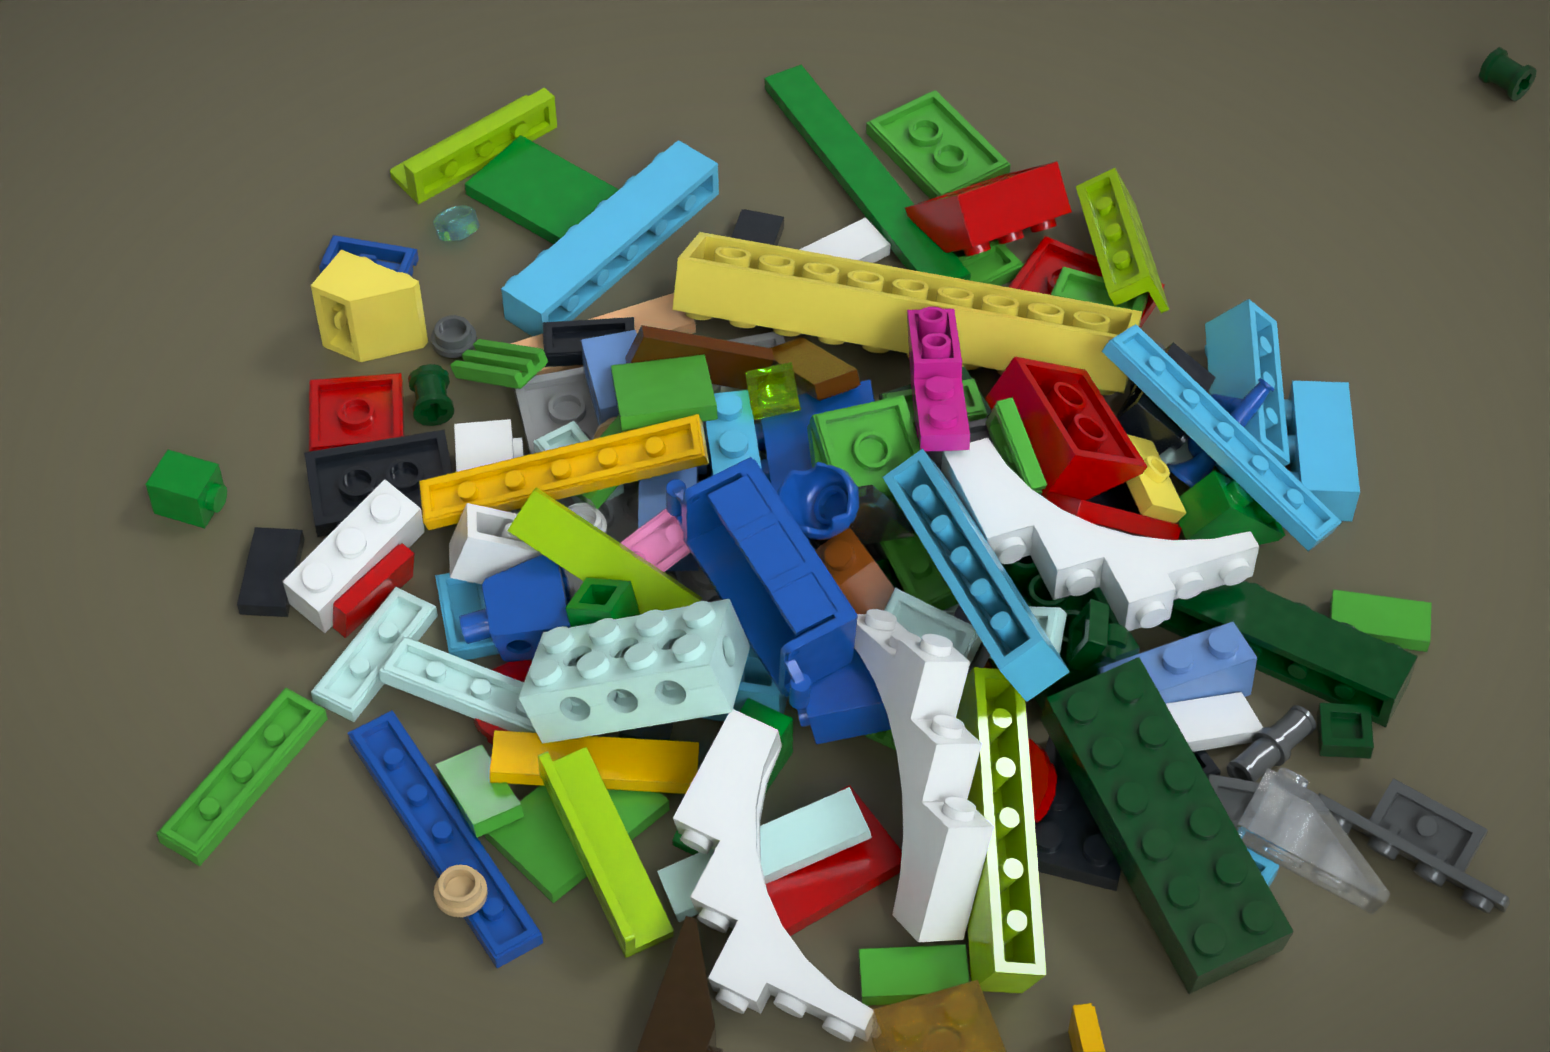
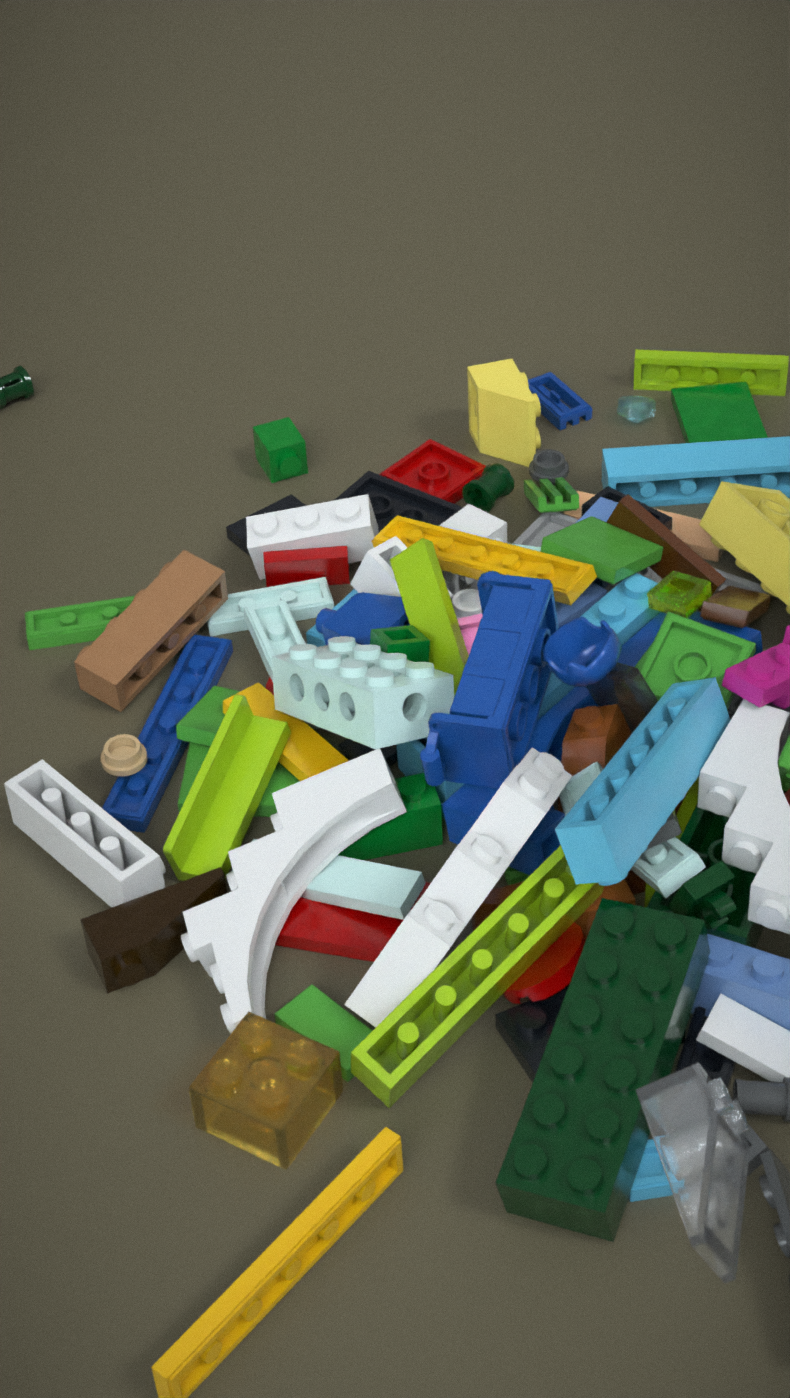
camera: 50 degrees right, 10 degrees down
none -> white brick [4,759,166,908]
none -> medium nougat brick [74,550,228,712]

